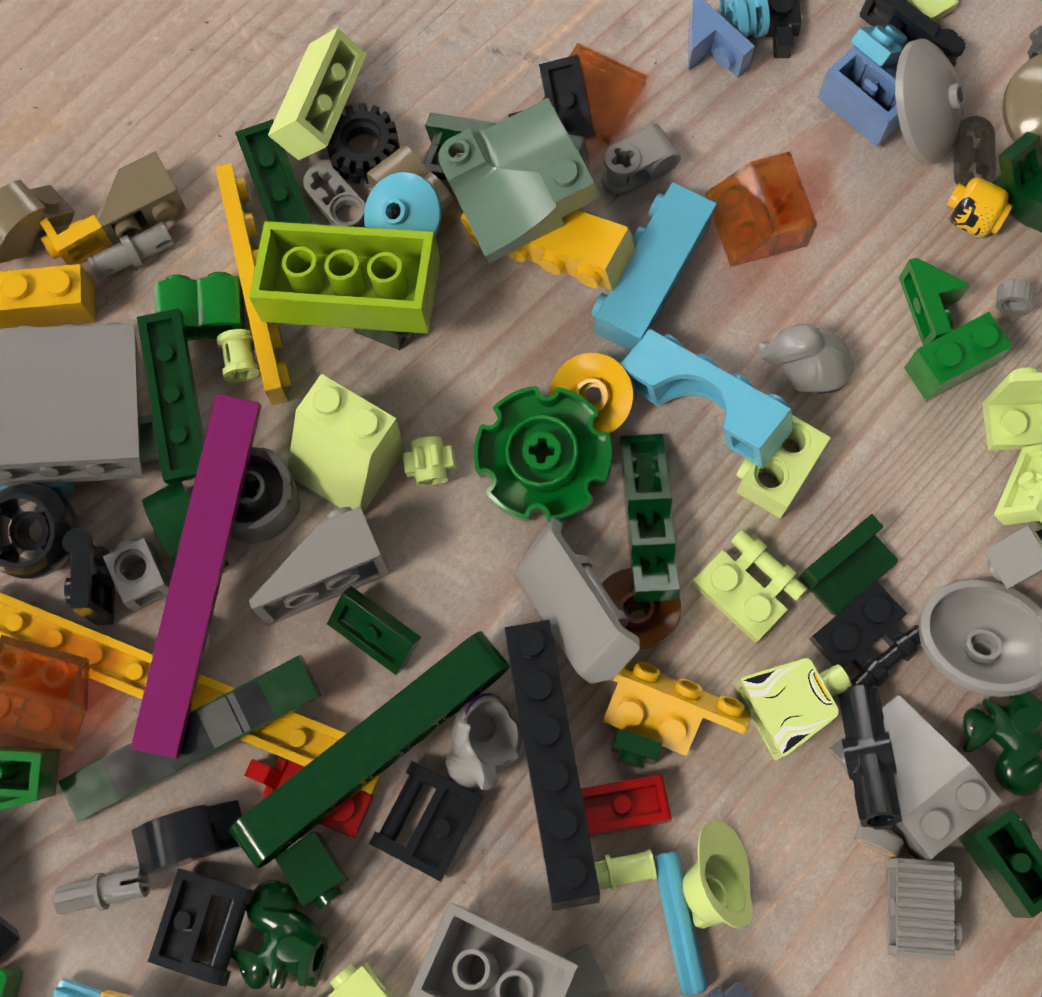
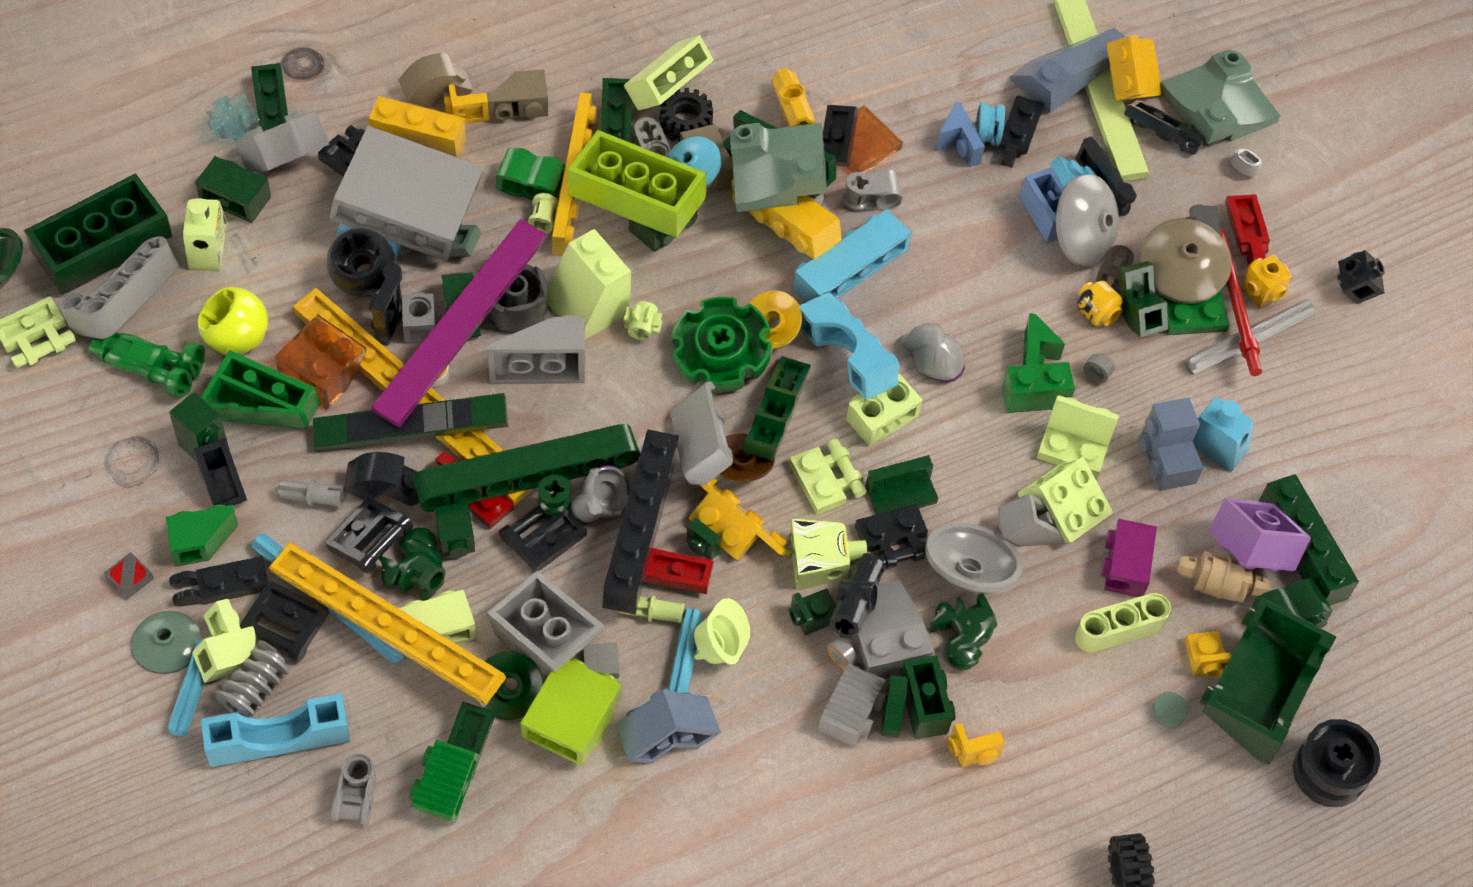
camera: 15 degrees right, 15 degrees down
light grey pin [87,221,174,282] -> none
dark green plate [137,308,204,485] -> none
dark green plate [327,586,421,675] -> none
clear orange slope [705,151,817,267] -> none
none -> dark green wheel [538,475,571,516]
none -> yellow piece [771,68,816,127]
none -> dark green bracket [788,588,836,636]
none -> dark green beam [881,675,908,739]

